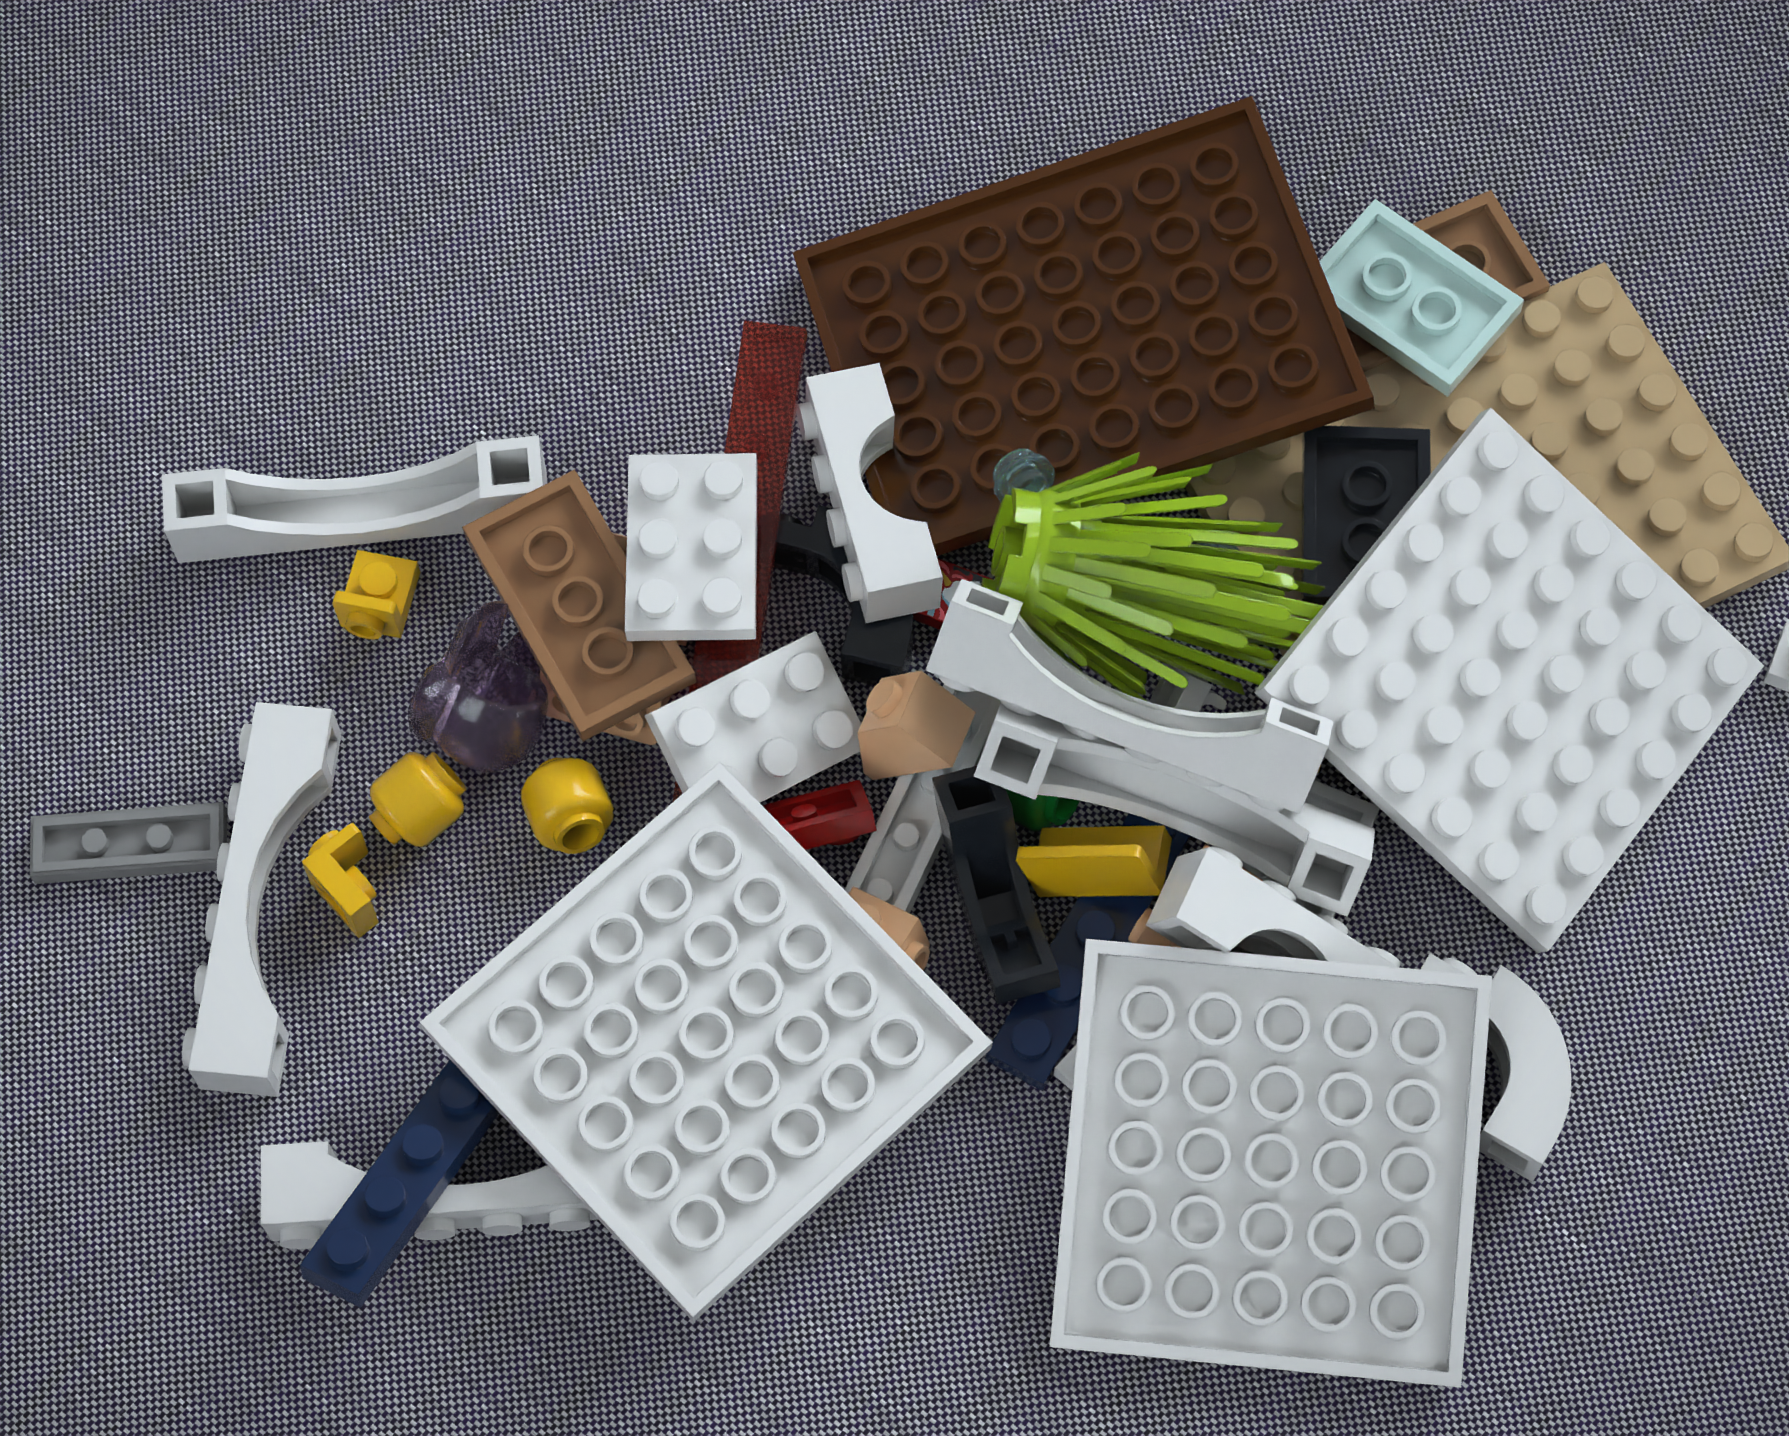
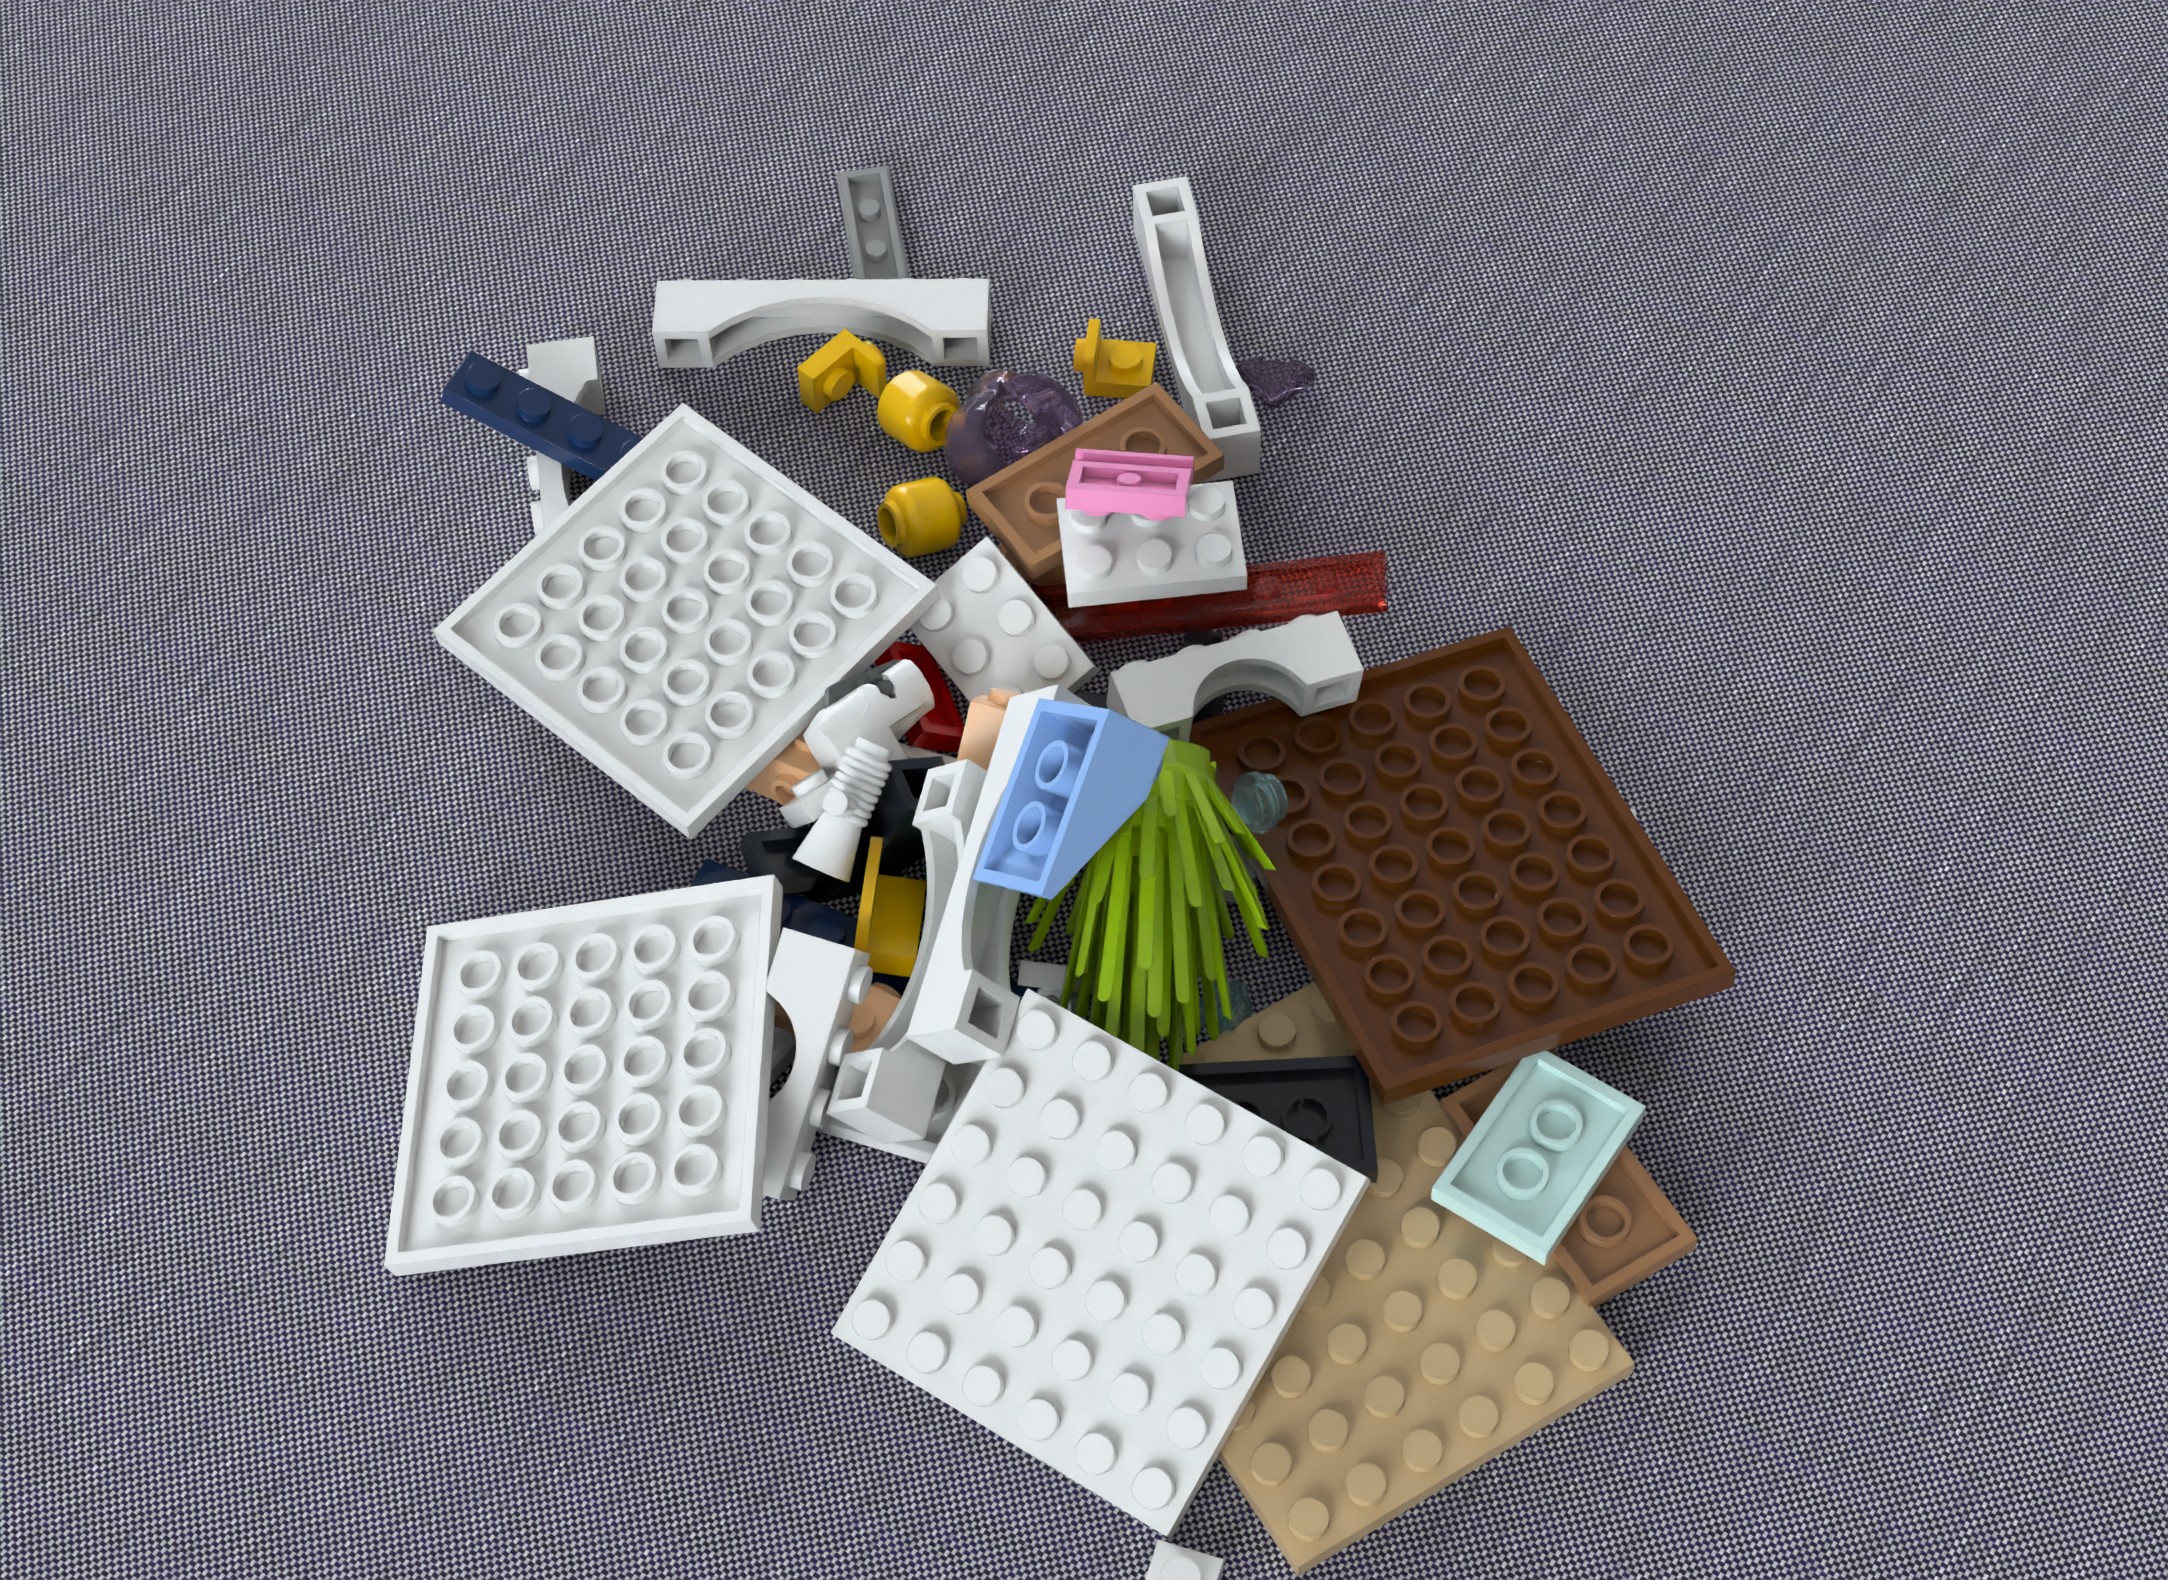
camera: 85 degrees right, 10 degrees down
white arch [1420,953,1571,1182] -> none
none -> white plate [779,659,935,828]
none -> white piece [792,737,892,882]
none -> light blue slope [972,698,1170,900]
none -> bright pink plate [1065,448,1194,521]
none -> clear purple tile [1236,356,1315,411]

